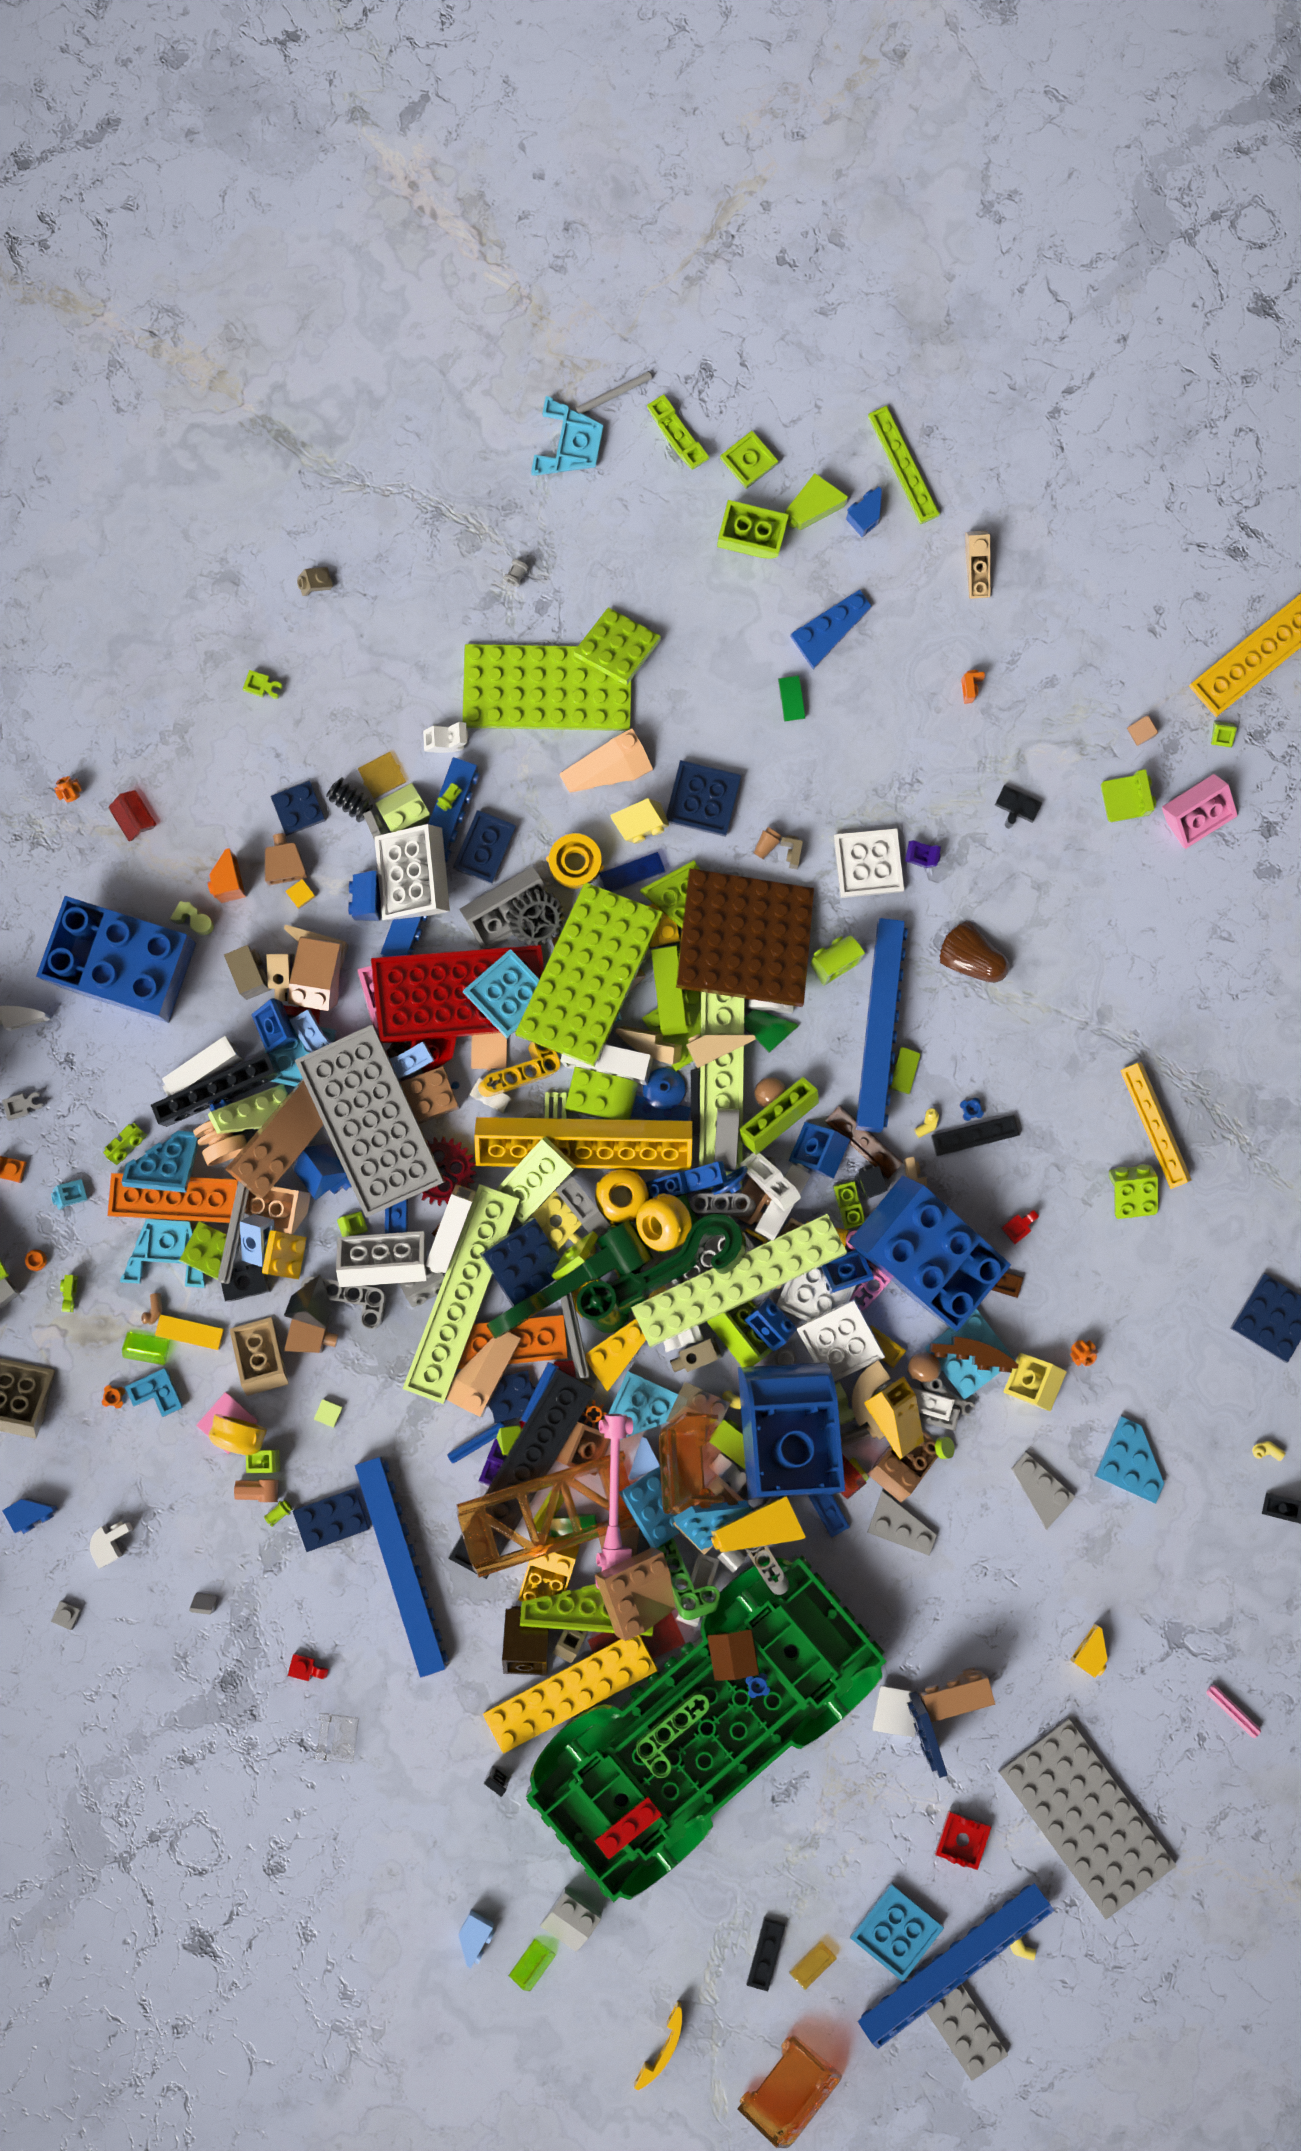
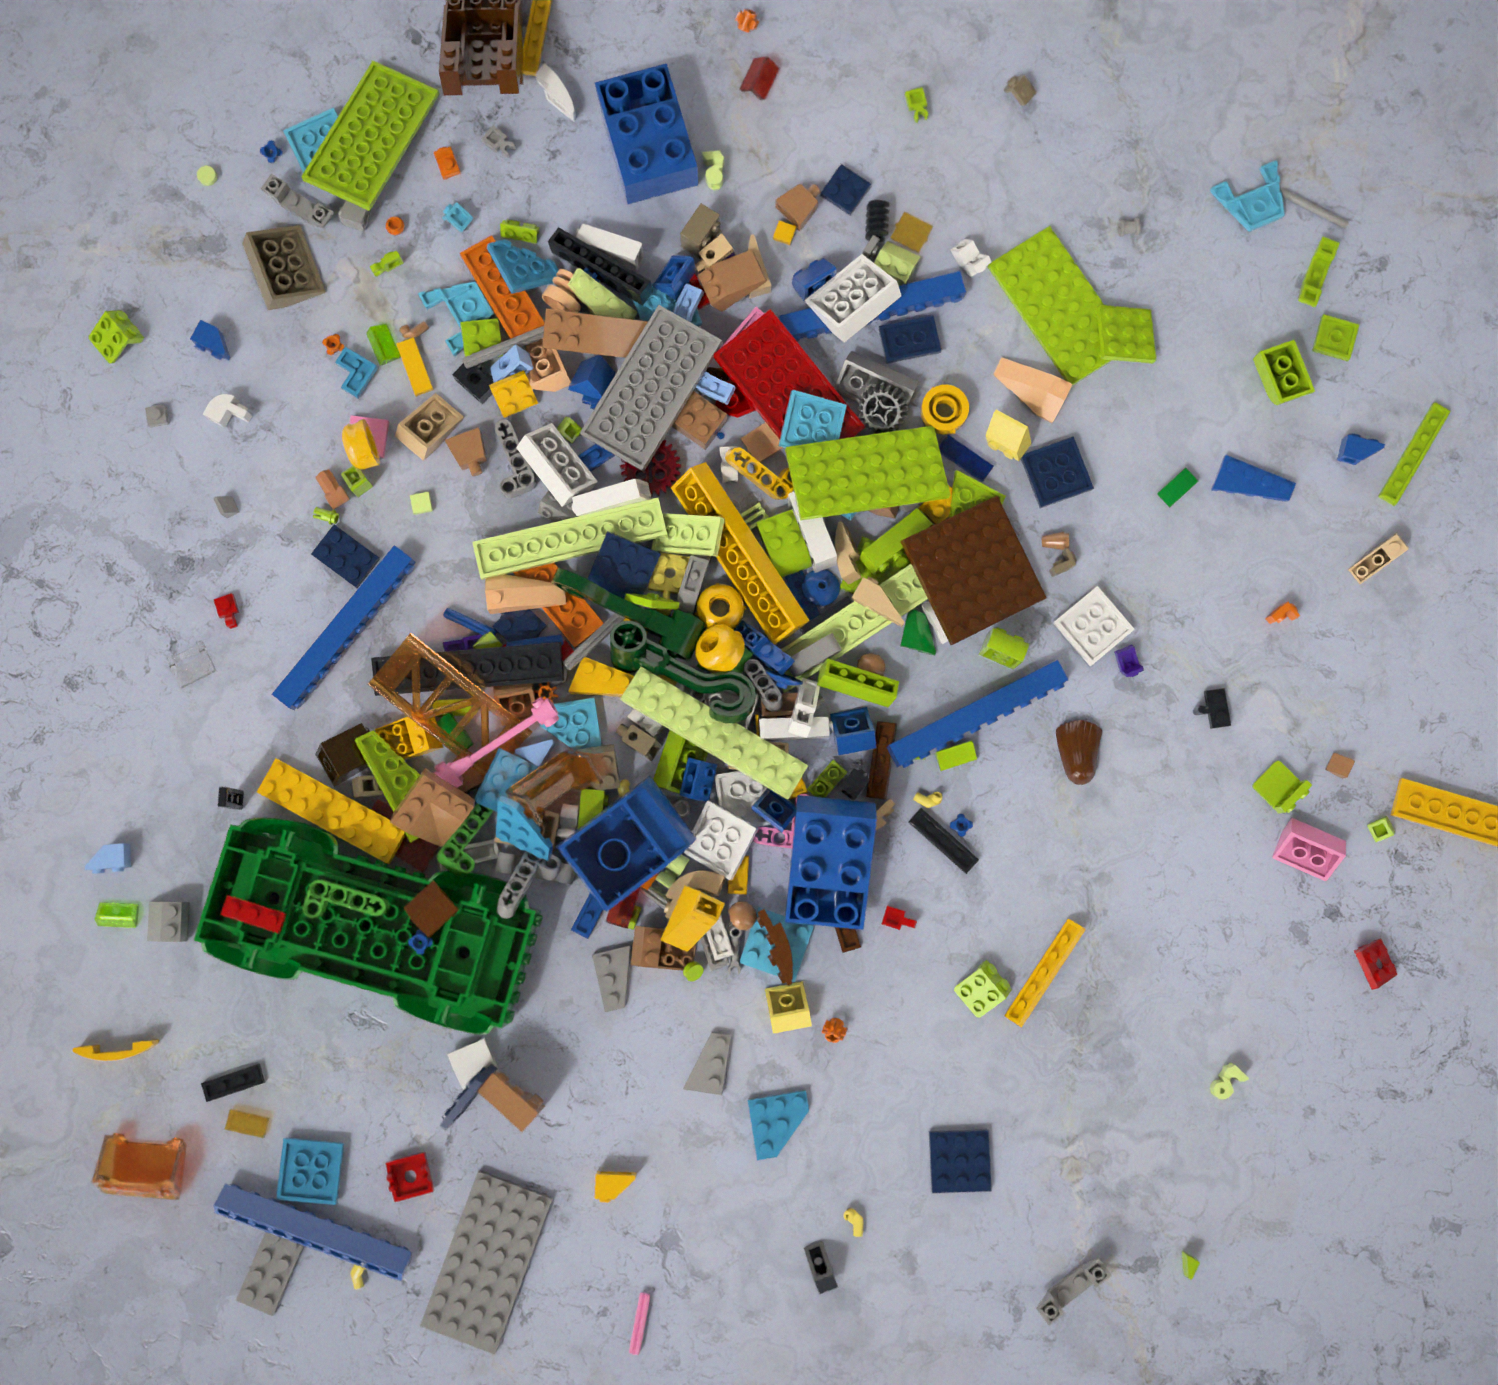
camera: 55 degrees right, 0 degrees up
orange slope [207,848,246,903] -> none
black slope [284,1275,333,1329] -> none
lime pin [437,783,462,811] -> none
yellow slope [711,1496,806,1552] -> none
lime slope [785,473,848,531] -> none

